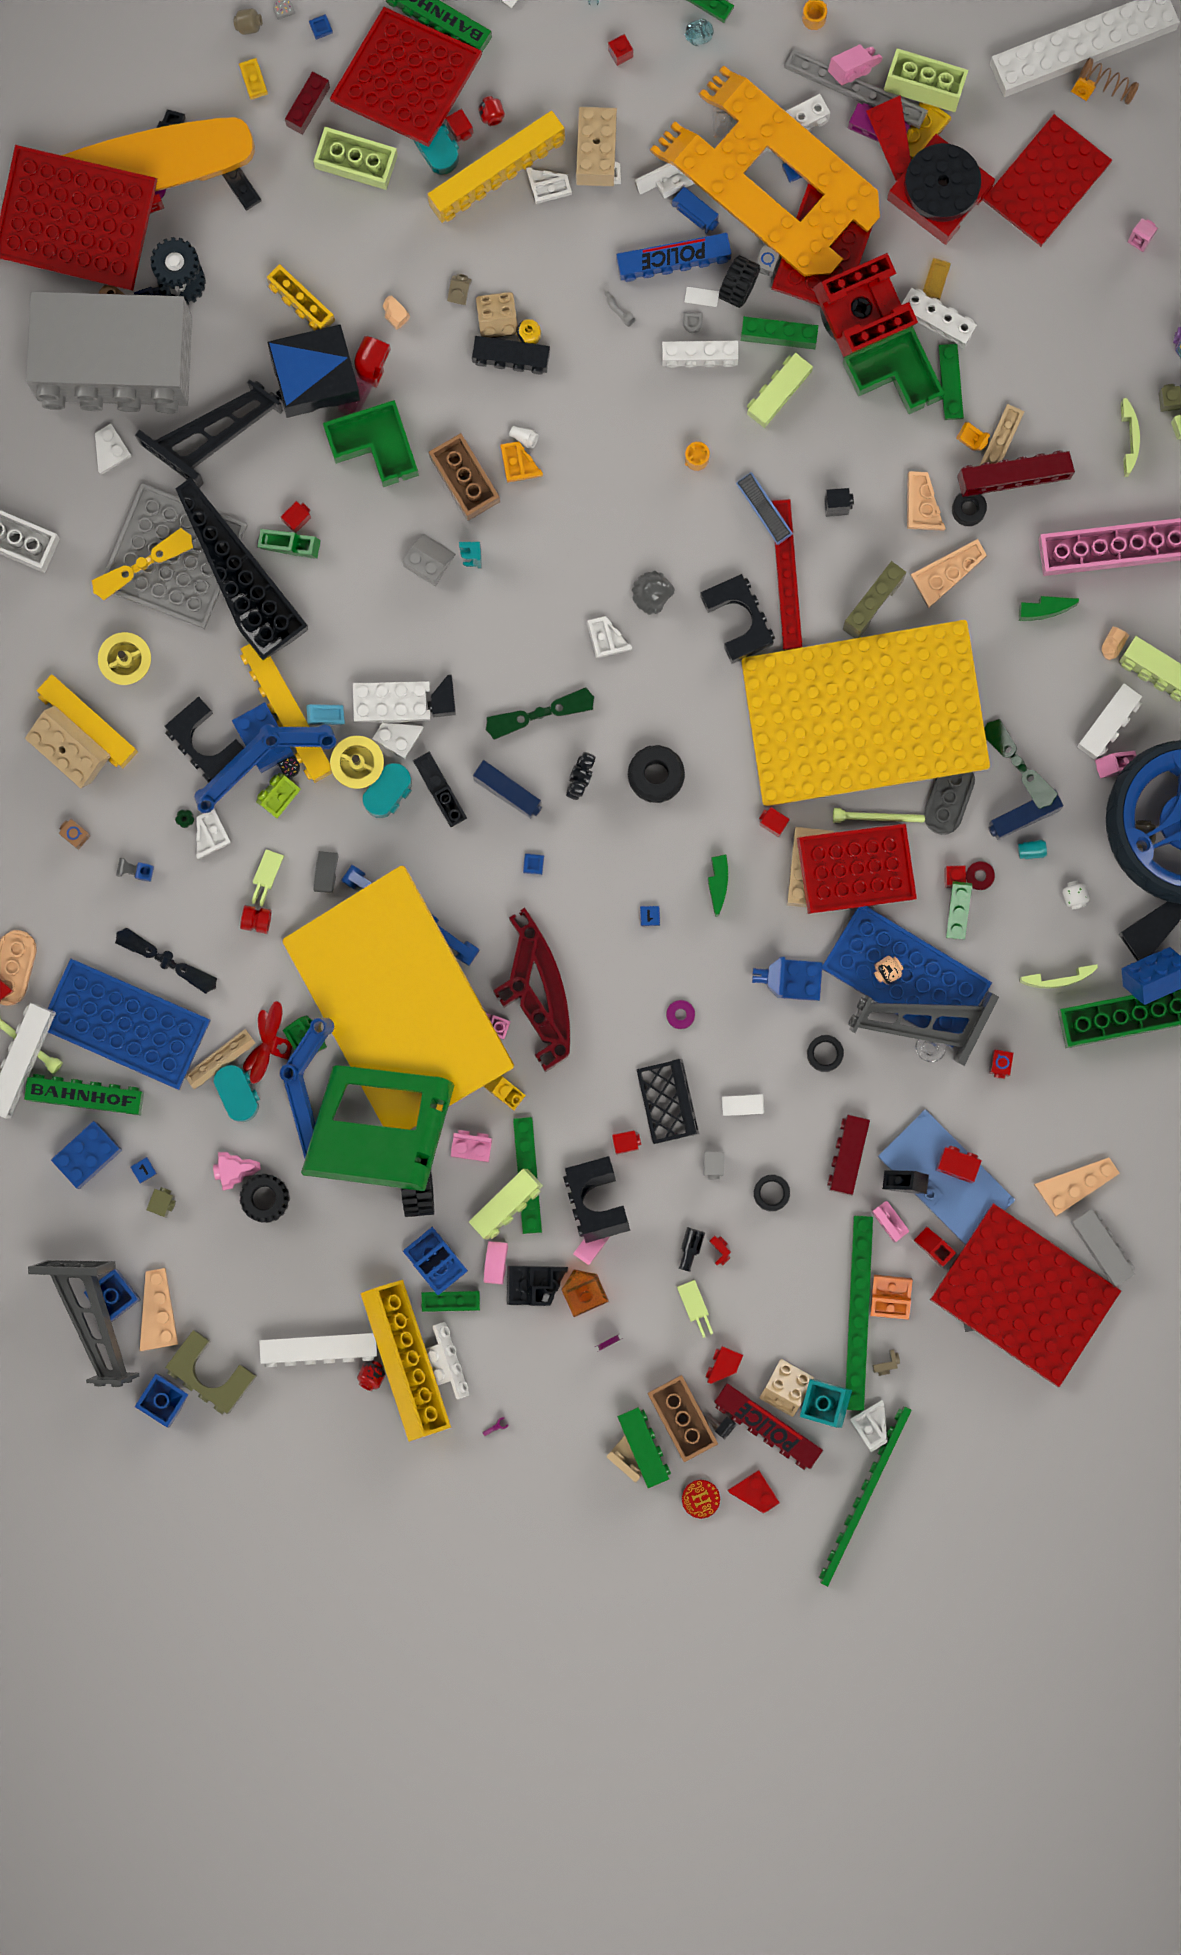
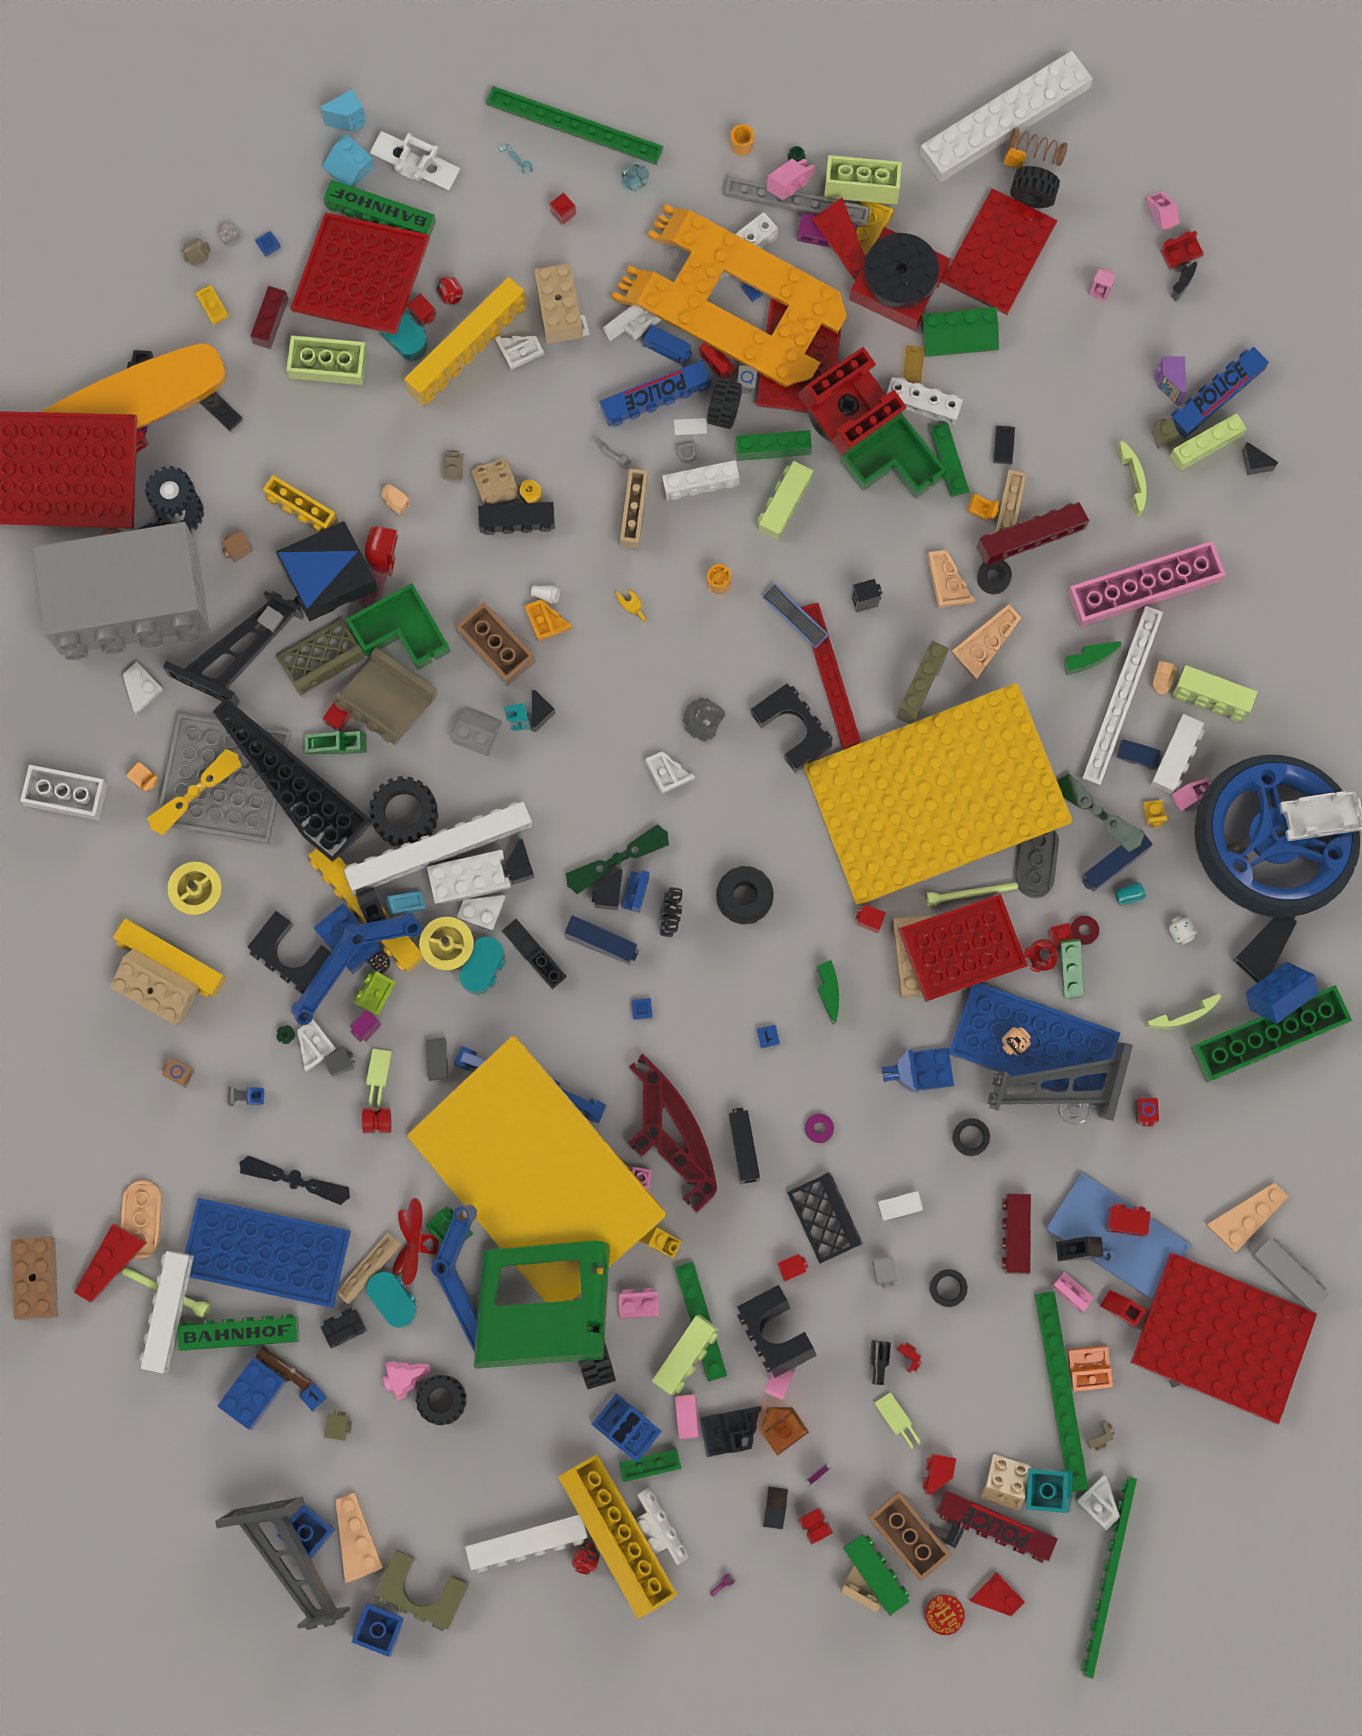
camera: 15 degrees left, 5 degrees down
none -> light orange bracket [125,761,158,791]
none -> medium nougat brick [222,530,253,563]
none -> reddish brown pin [256,1347,312,1391]
none -> light grey tile [257,606,284,632]
none -> olive fence [276,618,365,696]
none -> black brick [321,1307,368,1349]
none -> dark grey brick [324,1048,355,1077]
none -> dark tan panel [334,647,437,746]
none -> white brick [344,802,532,895]
none -> magenta brick [350,1009,382,1042]
none -> black slope [355,887,386,923]
none -> black tyre [369,776,439,846]
none -> black slope [531,690,555,732]
none -> black slope [592,869,623,910]
none -> yellow hand [616,590,647,623]
none -> tan brick [620,469,648,549]
none -> blue bracket [622,870,650,913]
none -> red bracket [699,342,736,380]
none -> black slope [728,1108,760,1184]
none -> black slope [763,1486,788,1530]
none -> dark green plate [788,146,806,162]
none -> red wheel [798,1507,834,1545]
none -> green slope [921,307,999,357]
none -> black tile [993,426,1015,465]
none -> black tyre [1010,166,1060,208]
none -> red piece [1024,939,1058,972]
none -> white plate [1082,606,1163,786]
none -> dark blue slope [1117,740,1161,769]
none -> yellow bracket [1143,800,1168,828]

